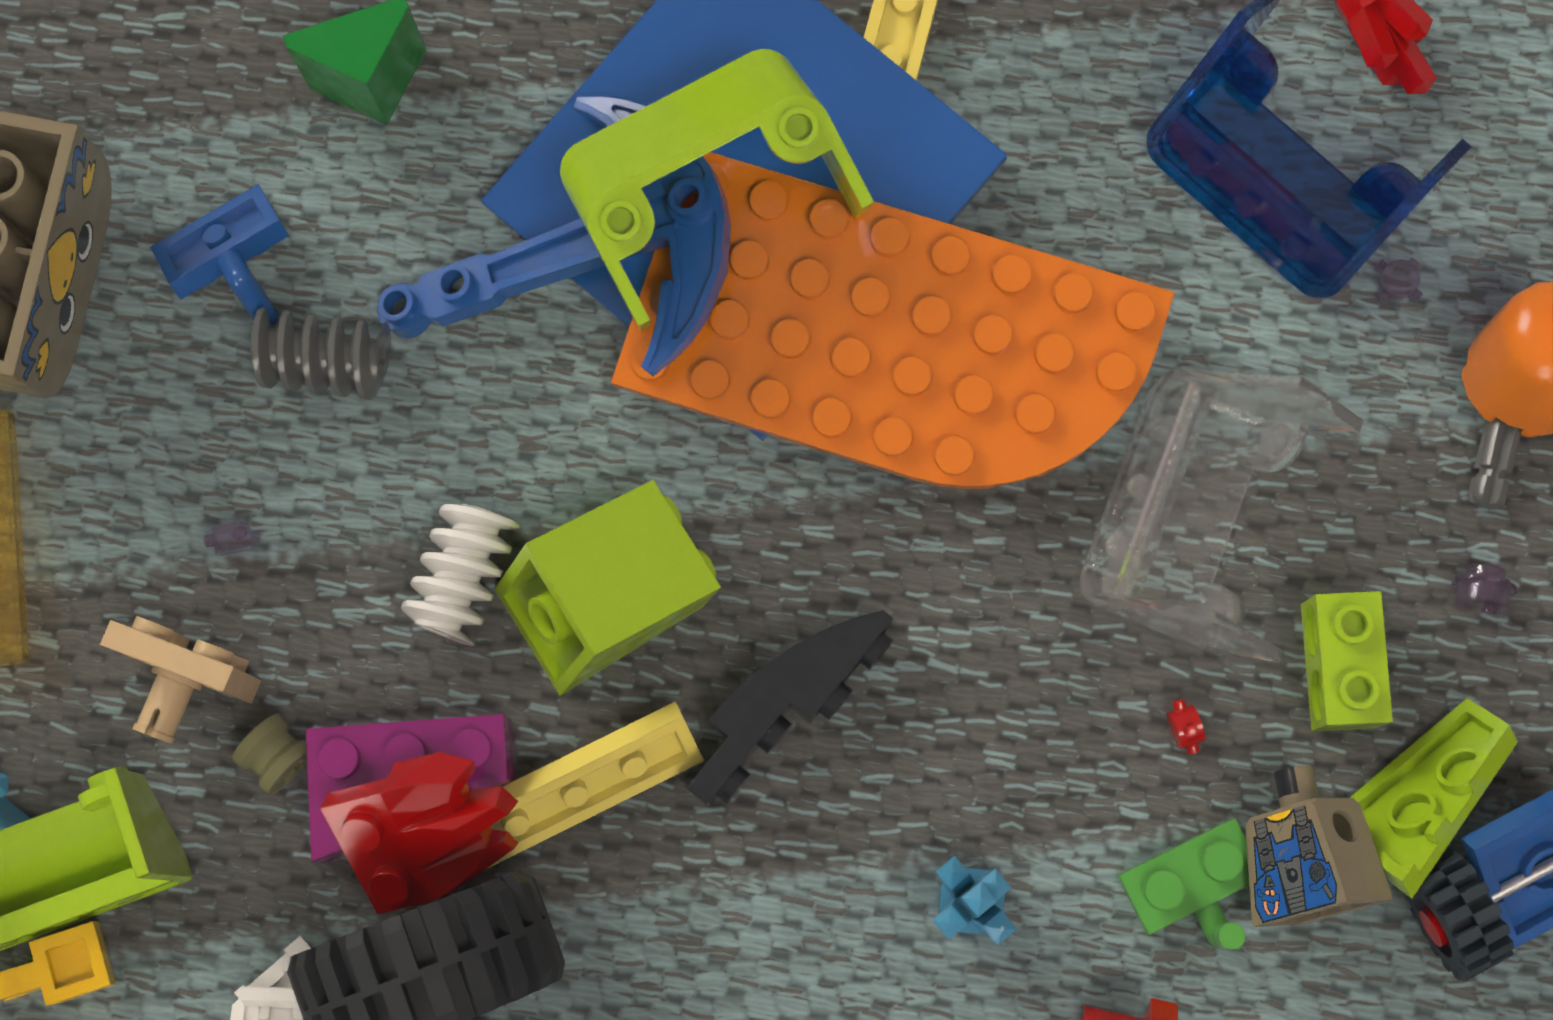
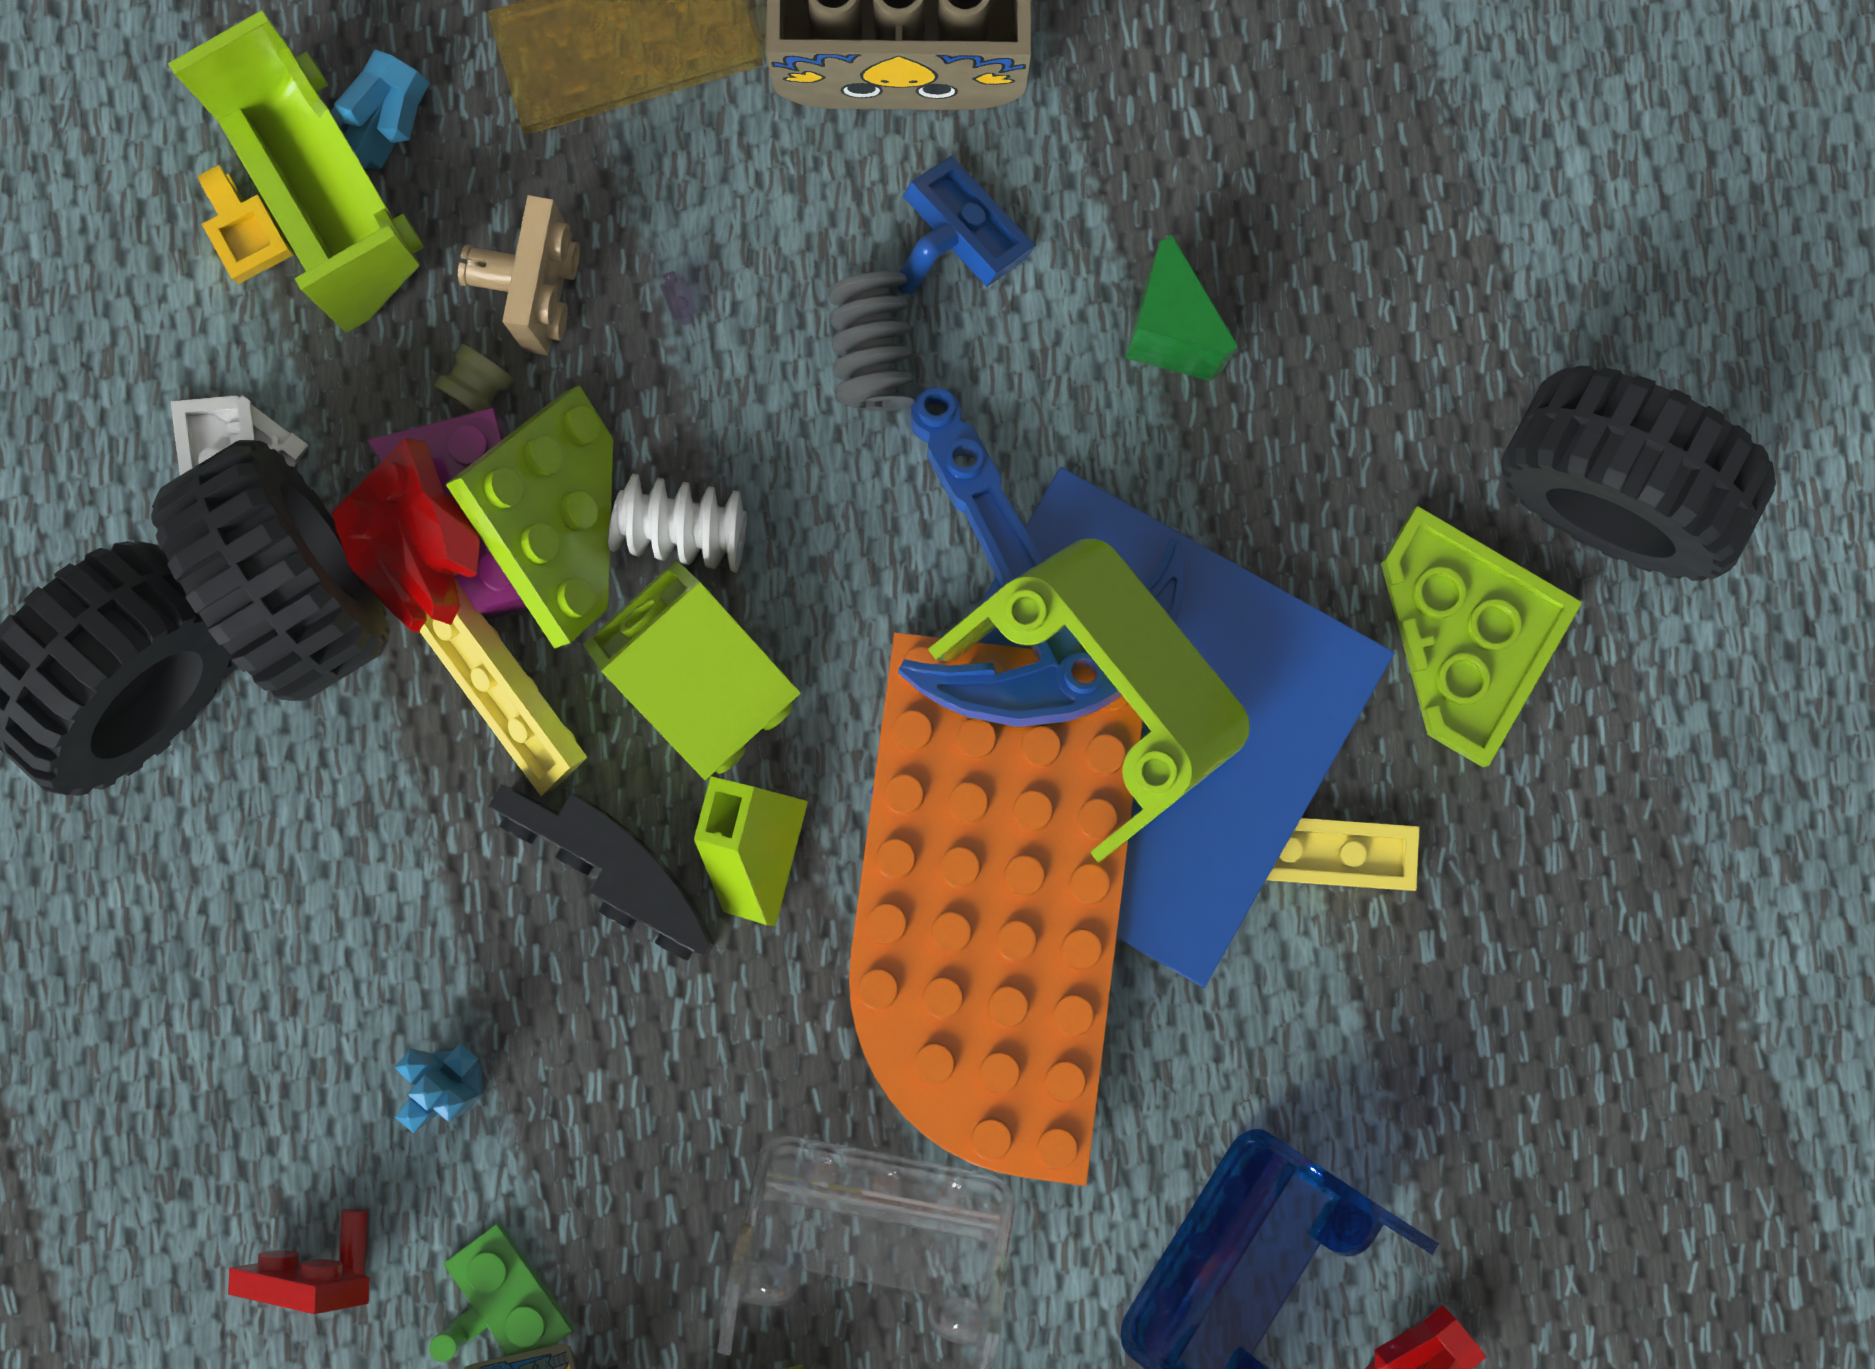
camera: 70 degrees right, 5 degrees up
red piece [1167,699,1205,755] -> none
none -> lime plate [446,385,613,648]
none -> lime slope [694,776,808,927]

